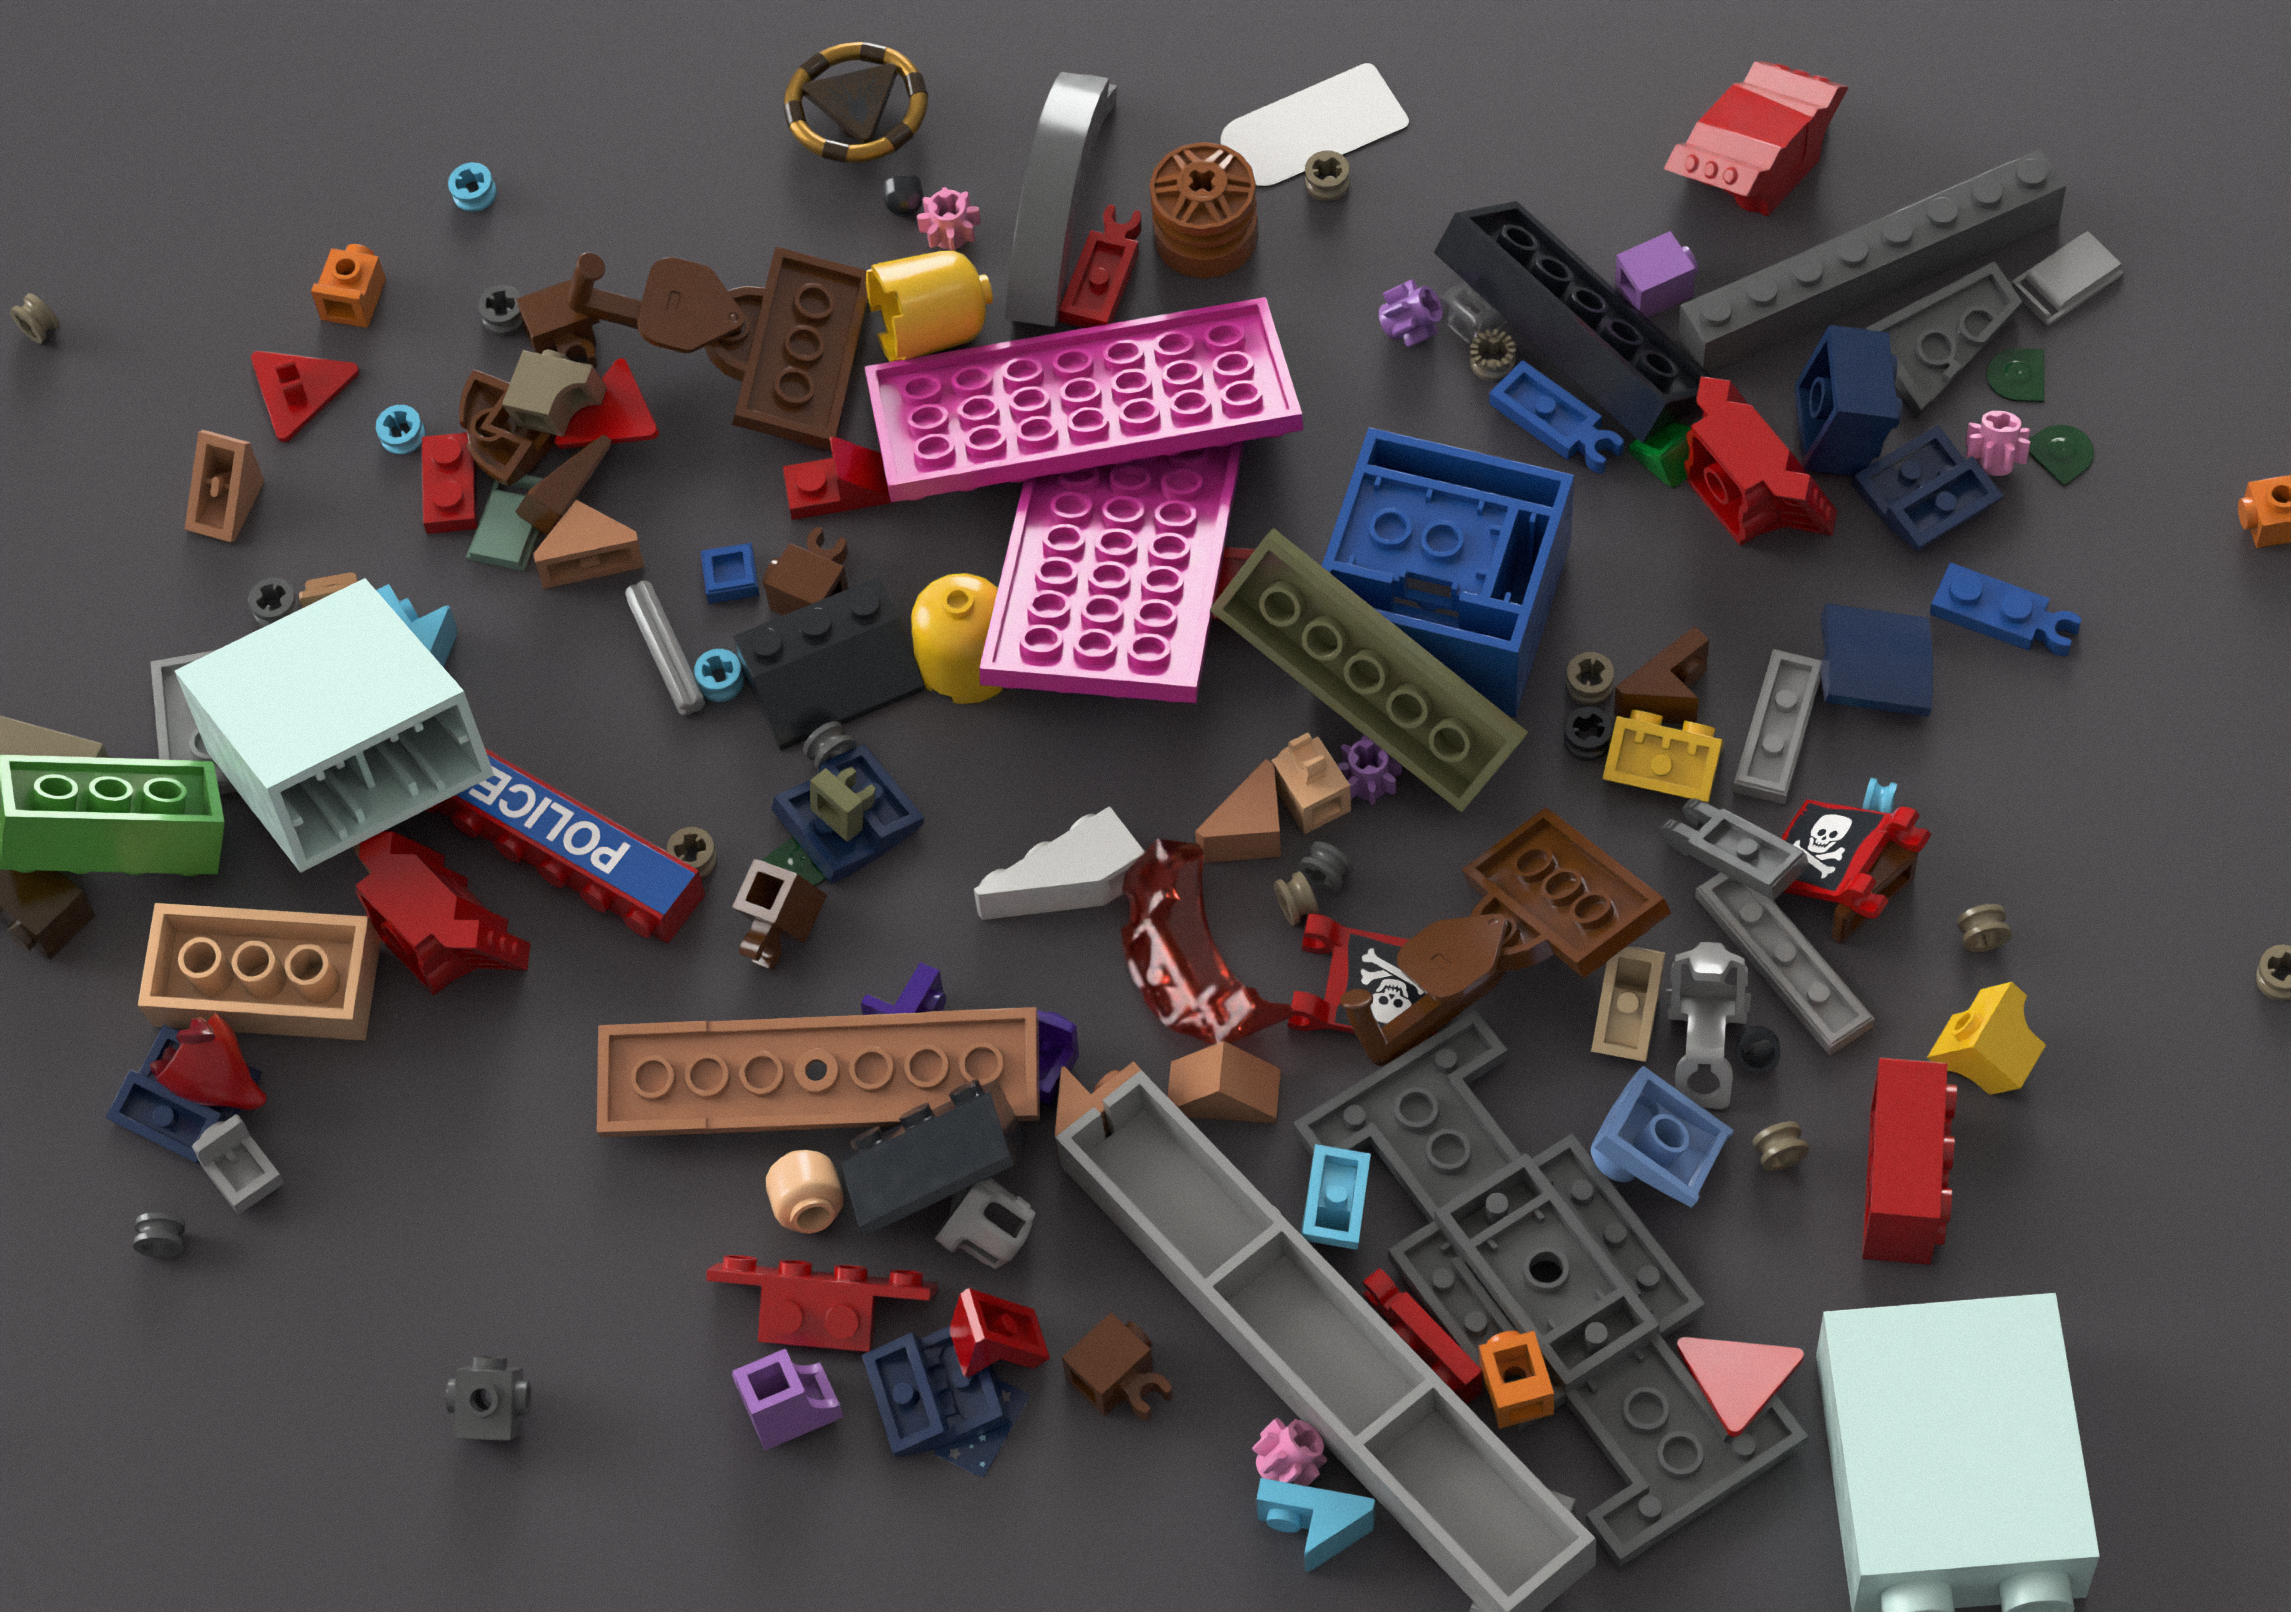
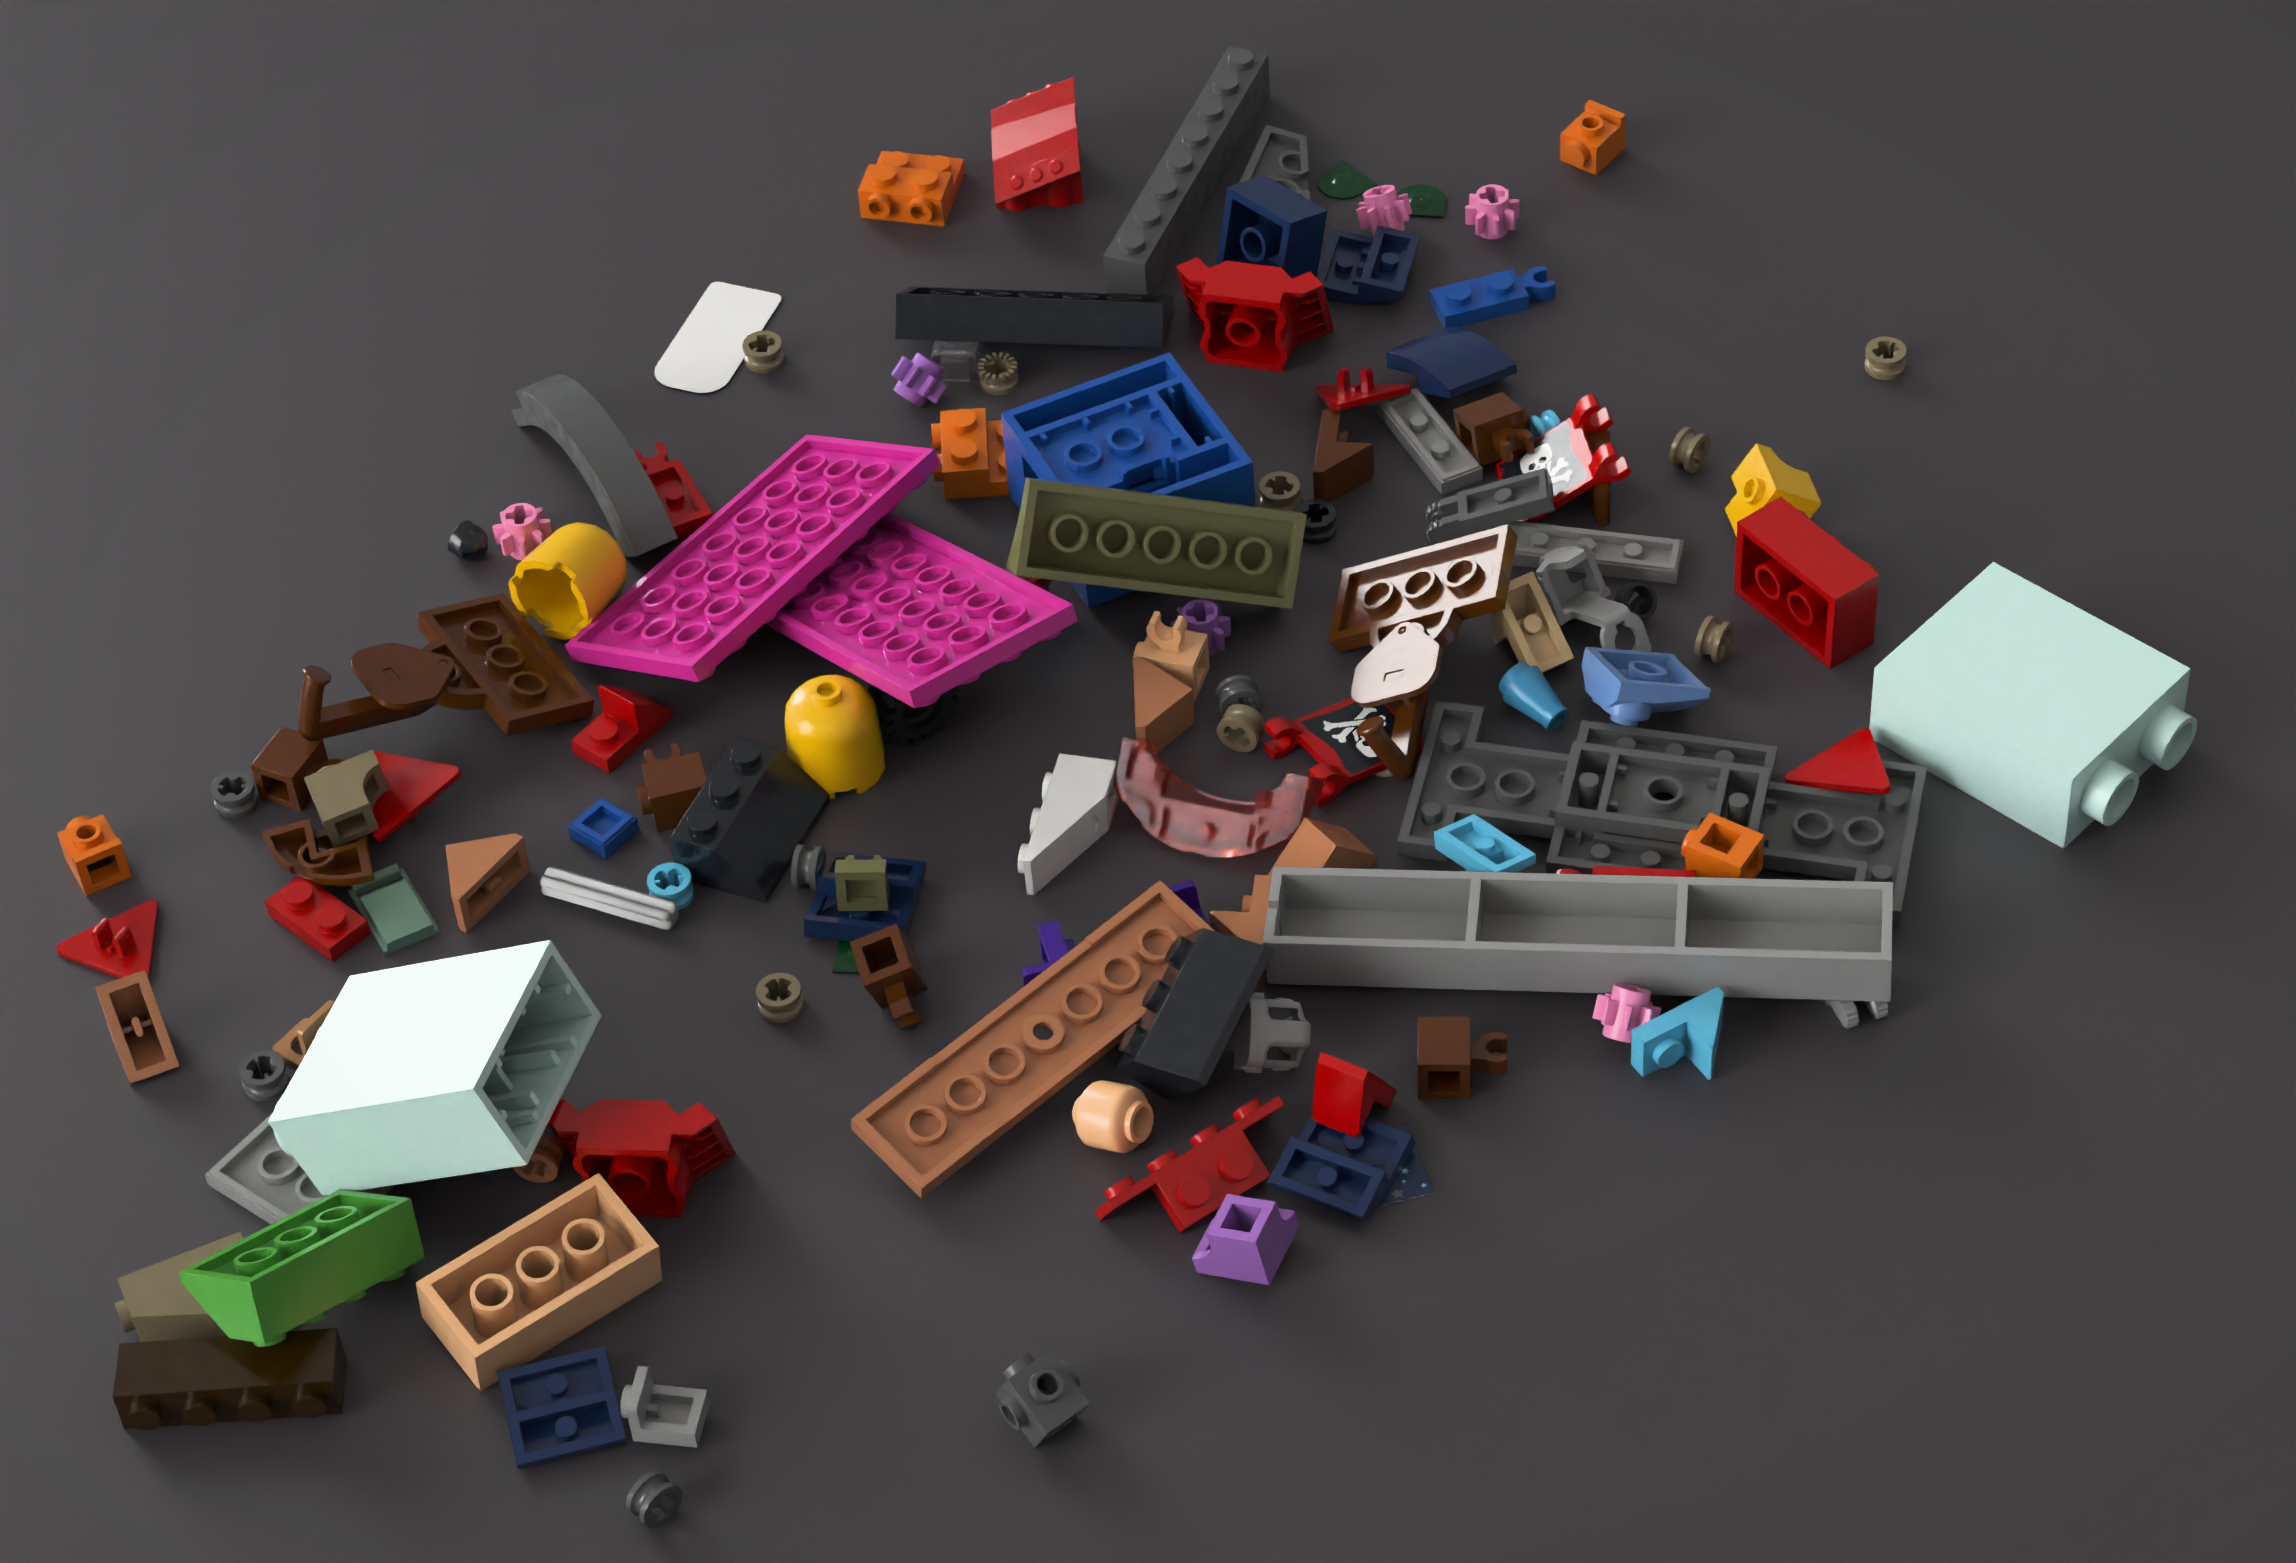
camera: 45 degrees left, 15 degrees down
red hat [149,1013,267,1111] -> none
medium azure bush [375,405,426,455] -> none
brick [424,747,706,944] -> none
medium azure bush [448,162,497,212] -> none
reddish brown slope [515,434,612,535] -> none
piece [783,42,928,163] -> none
dark orange wheel [1149,142,1259,279] -> none
blue plate [1489,360,1624,474] -> none
yellow bracket [1602,709,1725,803] -> none
medium lavender brick [1615,231,1698,318] -> none
green slope [1628,422,1691,488] -> none
light grey piece [2010,231,2124,327] -> none
none -> orange plate [858,151,966,226]
none -> orange plate [931,408,1009,500]
none -> red piece [1316,366,1411,411]
none -> reddish brown brick [1453,392,1535,467]
none -> bright pink gear [1465,184,1520,240]
none -> dark azure cone [1498,662,1569,732]

